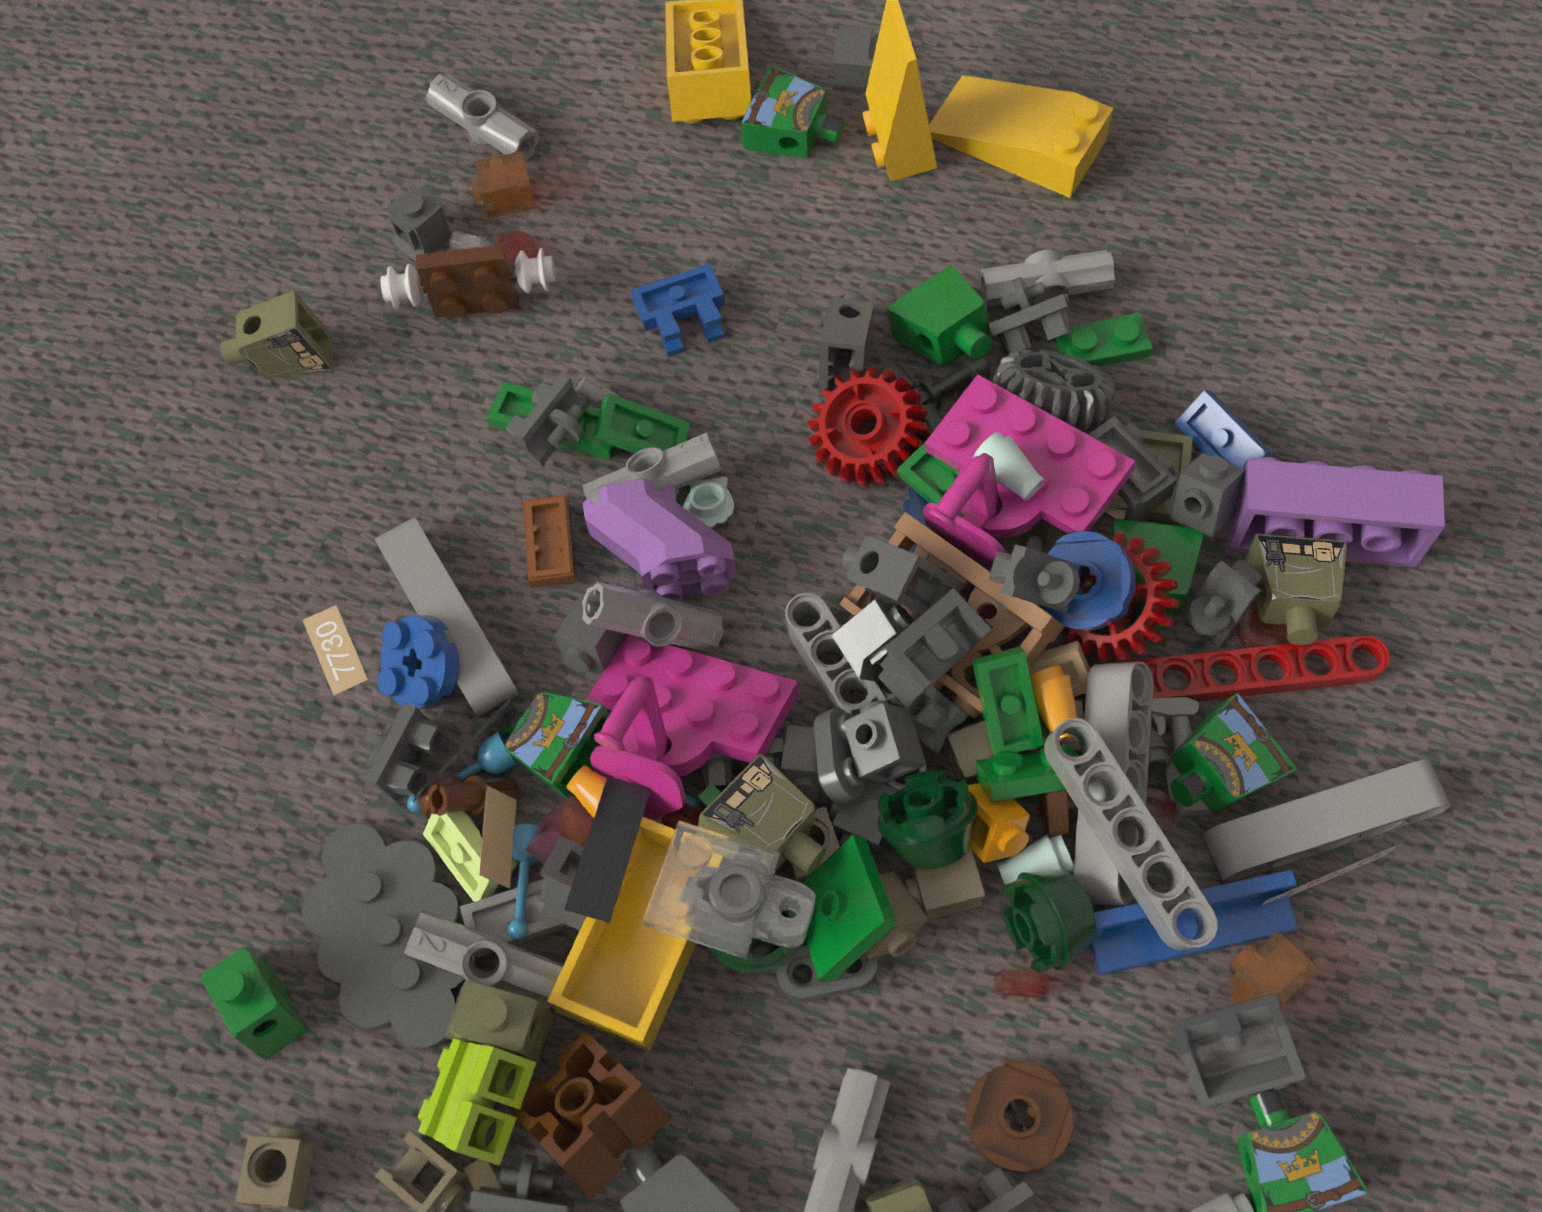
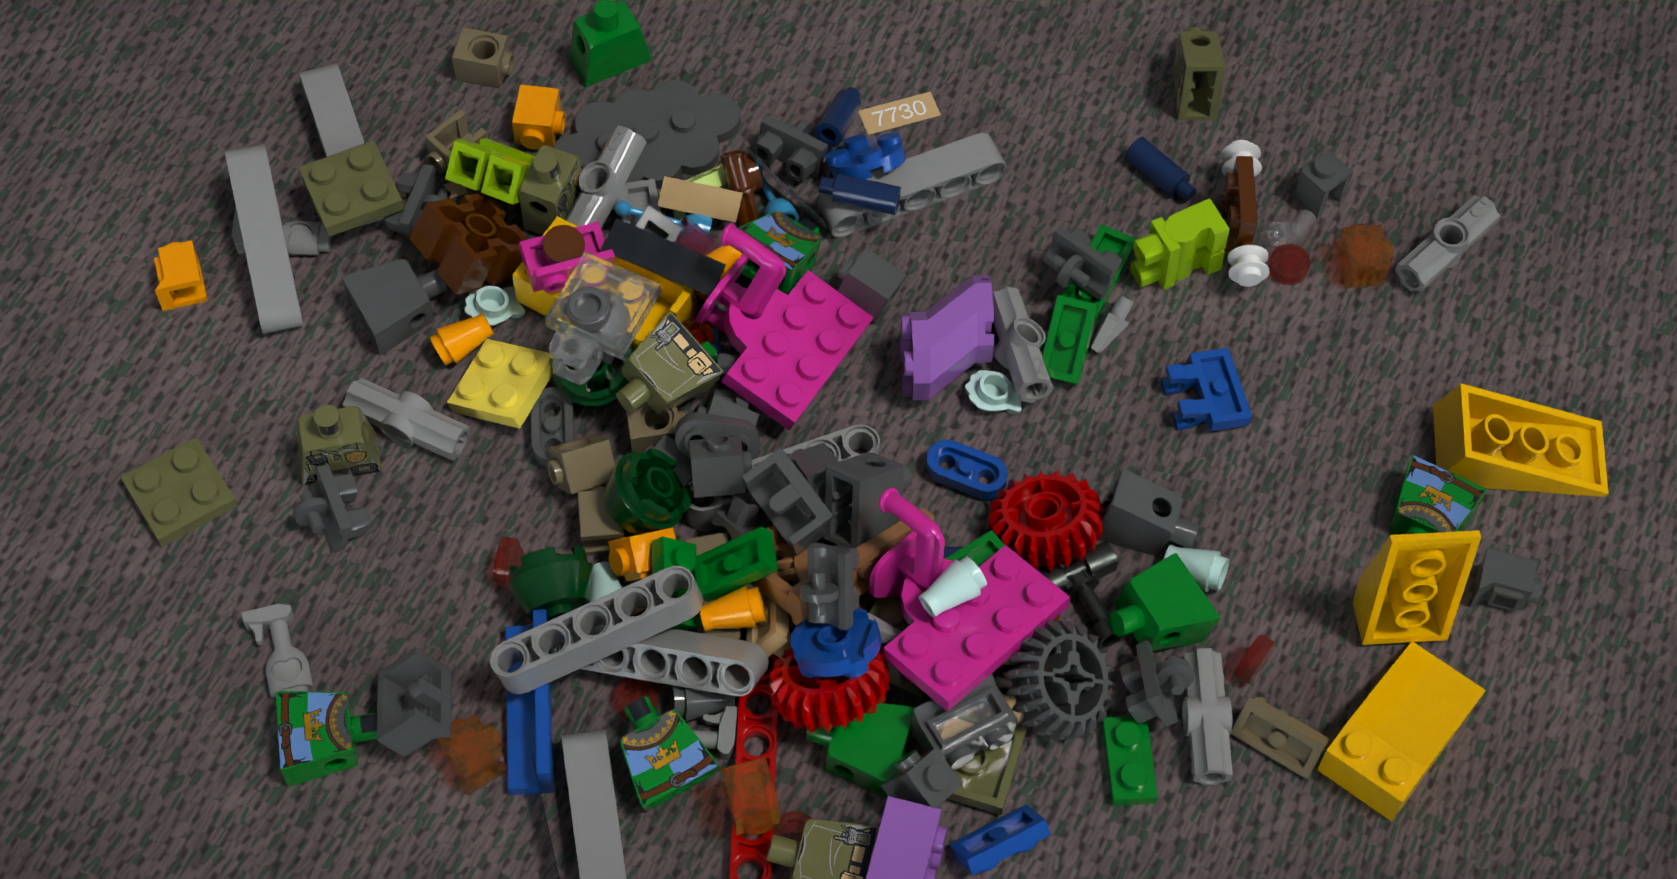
camera: 90 degrees right, 5 degrees down
dark orange plate [523,495,576,588] -> none
light grey piece [582,581,724,652] -> none
green plate [793,835,898,982] -> none
reddish brown plate [965,1061,1074,1174] -> none
dark grey hips [1182,560,1262,648] -> none
none -> light orange cone [430,313,494,366]
none -> light yellow plate [447,339,555,429]
none -> light aqua animal [465,286,525,326]
none -> light orange brick [512,84,566,149]
none -> dark pink bracket [519,221,615,293]
none -> reddish brown tile [542,225,585,265]
none -> clear orange brick [721,757,780,835]
none -> dark blue cylinder [815,87,861,147]
none -> dark blue cylinder [819,173,901,215]
none -> blue plate [926,440,1008,499]
none -> dark blue cylinder [1125,137,1197,201]
none -> lime hips [1130,198,1230,290]
none -> light aqua cone [1164,545,1229,592]
none -> dark tan plate [1231,697,1330,779]
none -> clear red tile [1235,634,1275,685]

